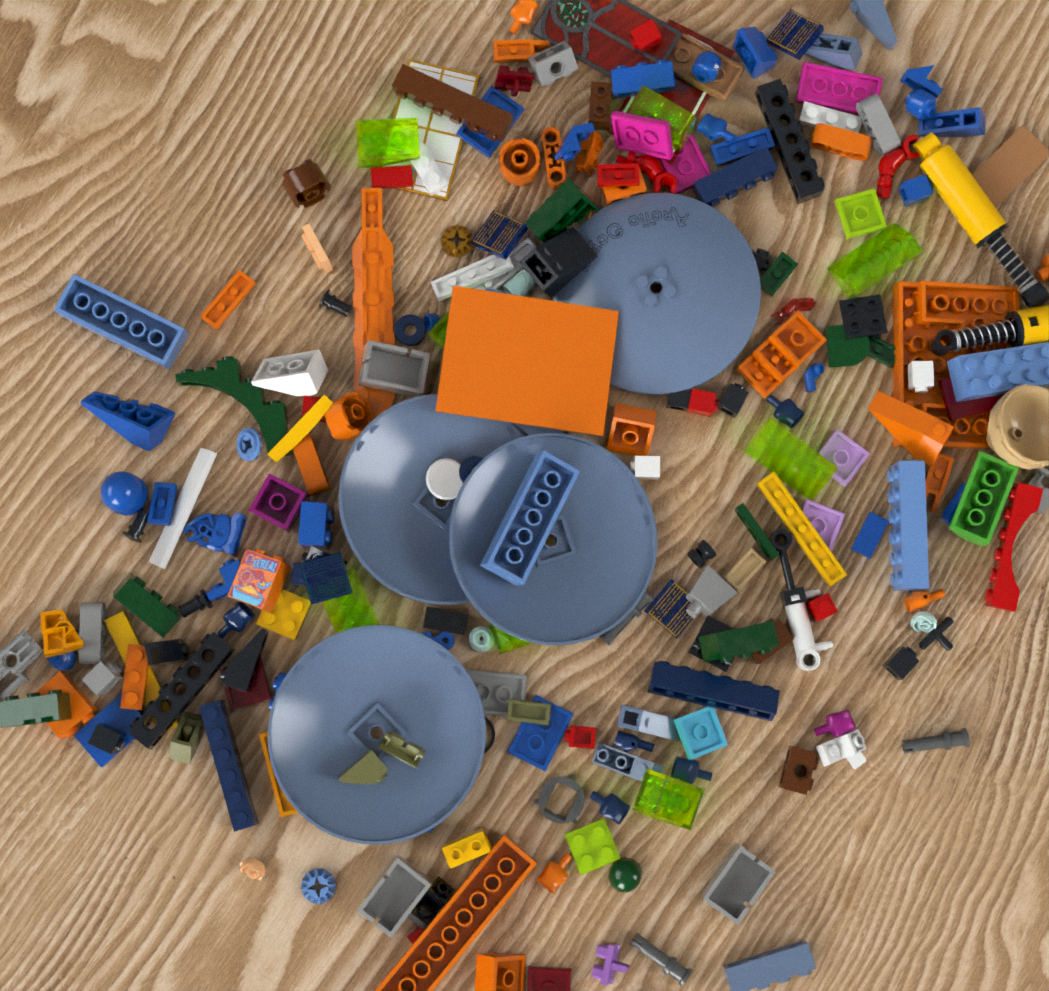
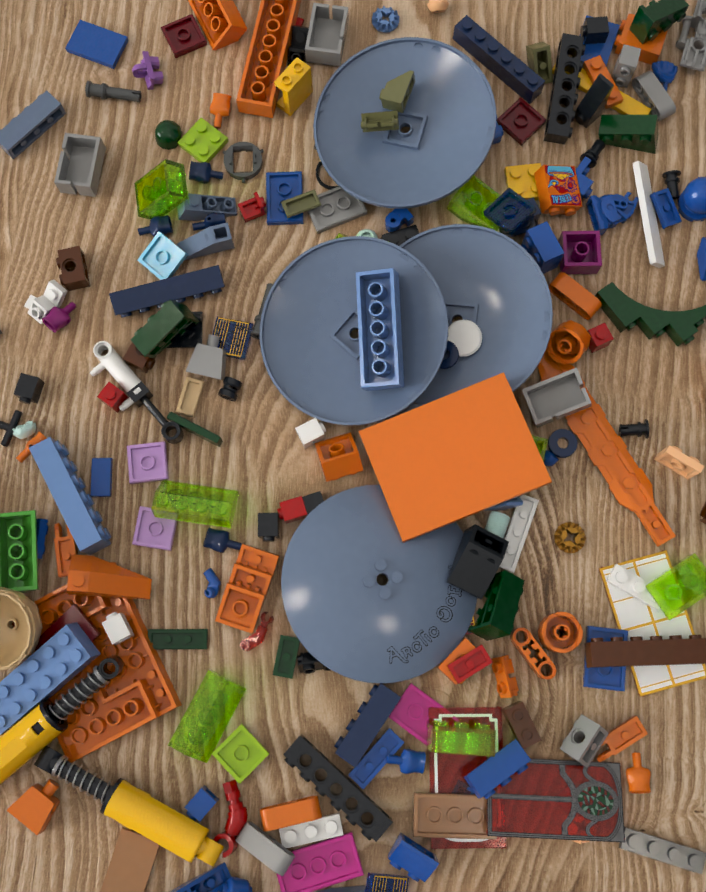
camera: 155 degrees right, 5 degrees down
light orange slope [40,609,85,658] -> none
dark blue piece [217,602,255,638] -> none
black slope [221,629,269,692] -> none
medium blue gear [236,428,264,461] -> none
white slope [251,349,328,396] -> none
yellow sticker [267,395,333,462] -> none
red tile [371,165,413,189] -> none
white tile [431,249,514,301] -> none
clear blue tile [471,210,528,260] -> none
dark red hips [494,65,534,97] -> none
blue slope [554,122,594,161] -> none
dark pink tile [611,111,674,160] -> none
red piece [615,151,678,194] -> none
red brick [629,19,663,54] -> none
blue head [692,51,722,83] -> none
yellow tile [756,472,847,587] -> none
dark green tile [826,325,870,368] -> none
black hinge [839,294,888,339] -> none

